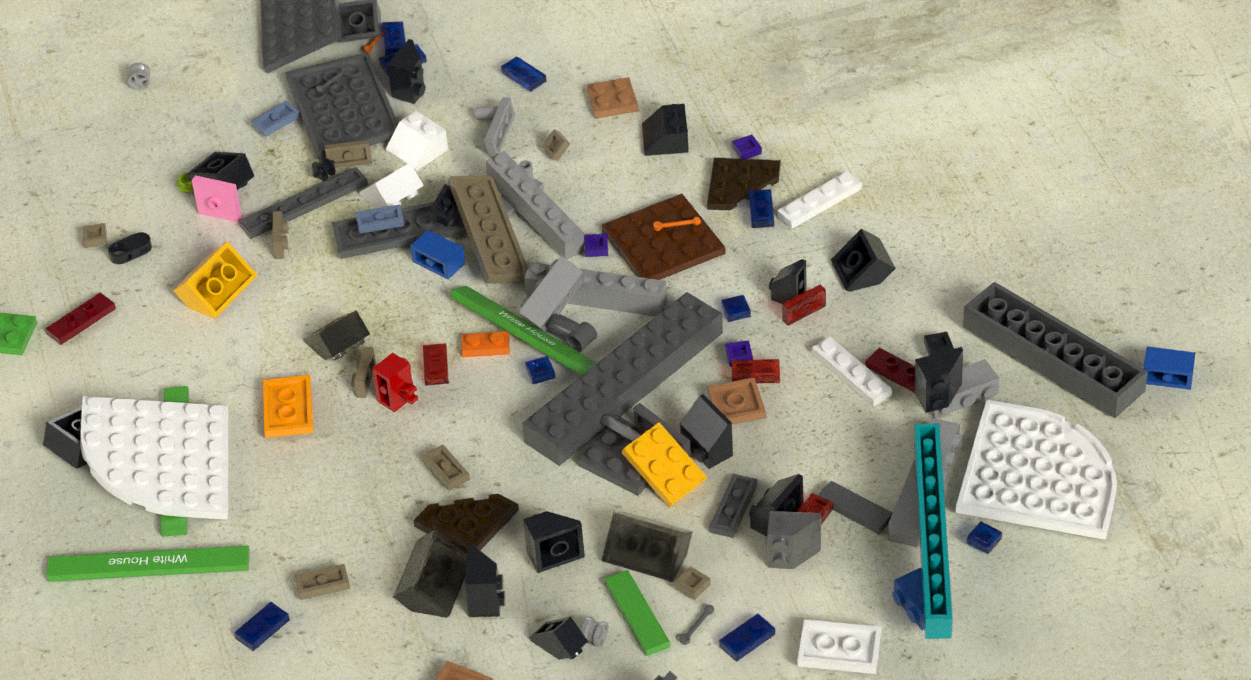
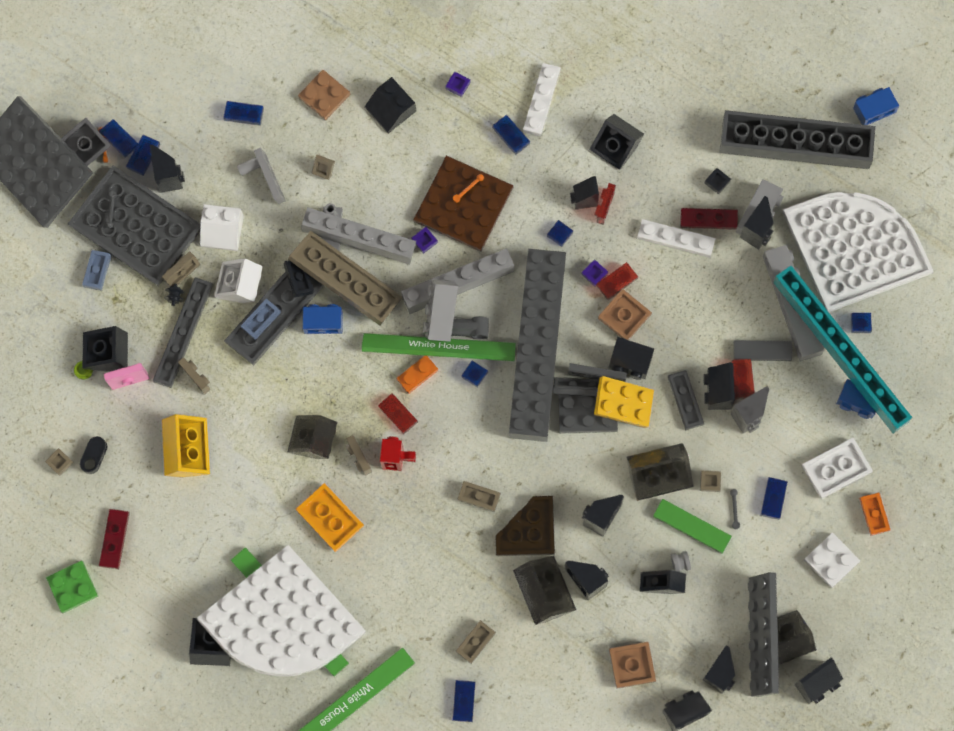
camera: 35 degrees left, 30 degrees up
dark brown plate [707,158,781,211] -> none

